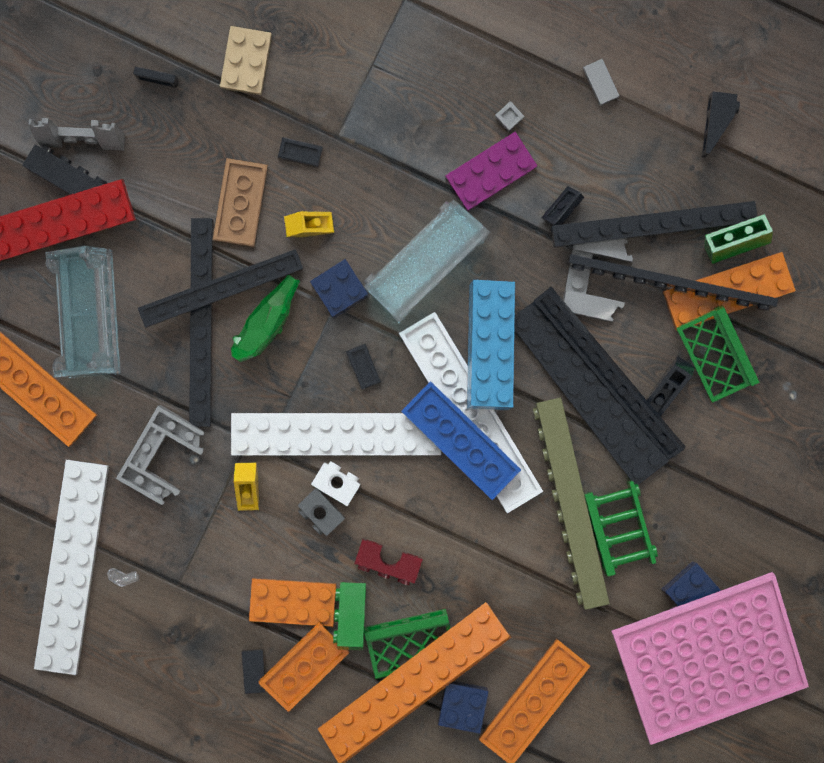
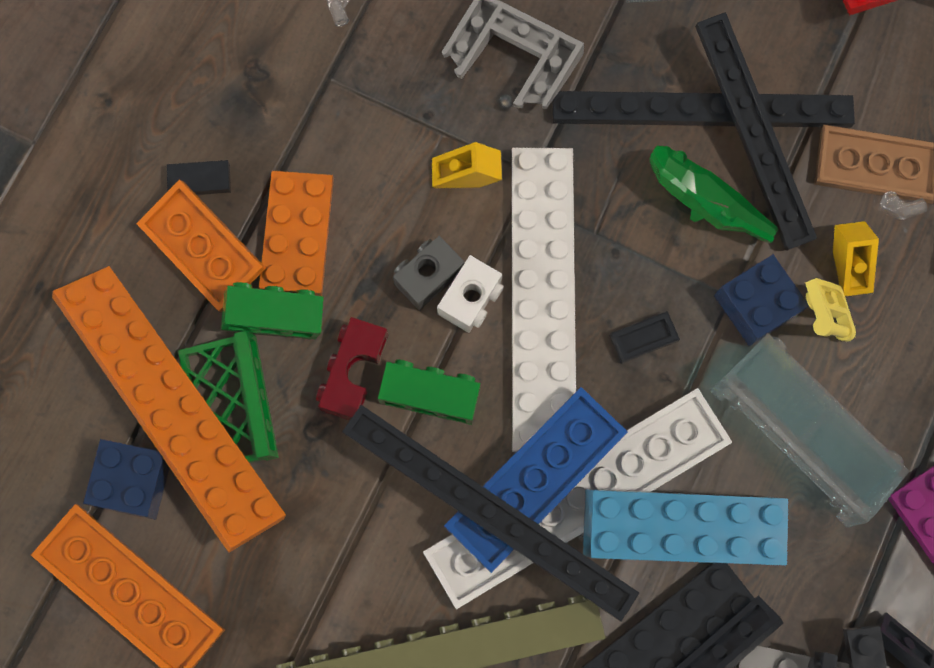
camera: 90 degrees right, 10 degrees down
none -> black plate [342,405,639,622]
none -> green brick [378,359,481,425]
none -> light yellow plate [805,278,856,342]
none -> clear arm [880,191,927,220]

